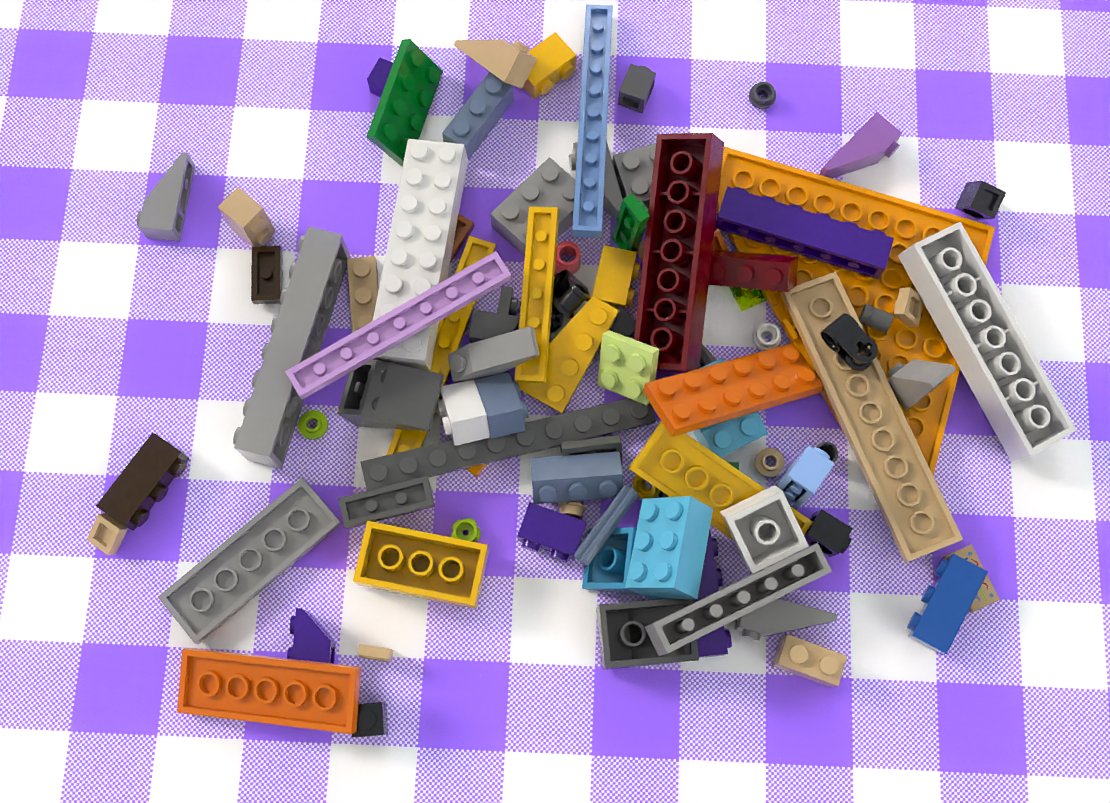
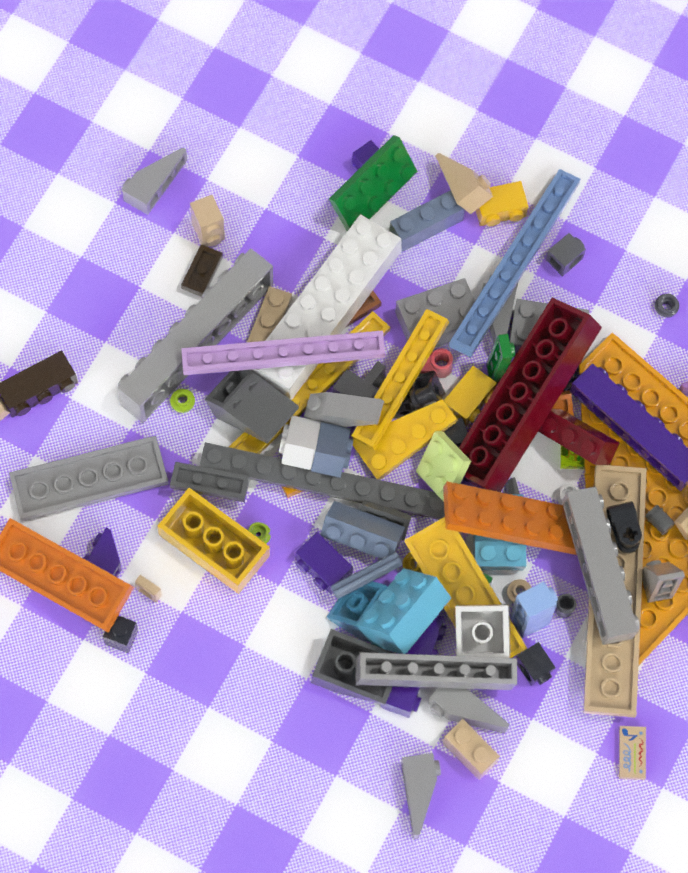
camera: 25 degrees right, 5 degrees down
tan plate [558,501,587,520] -> none
blue brick [907,554,988,655] -> none
none -> light grey slope [401,753,441,840]
none -> light grey brick [562,487,639,645]

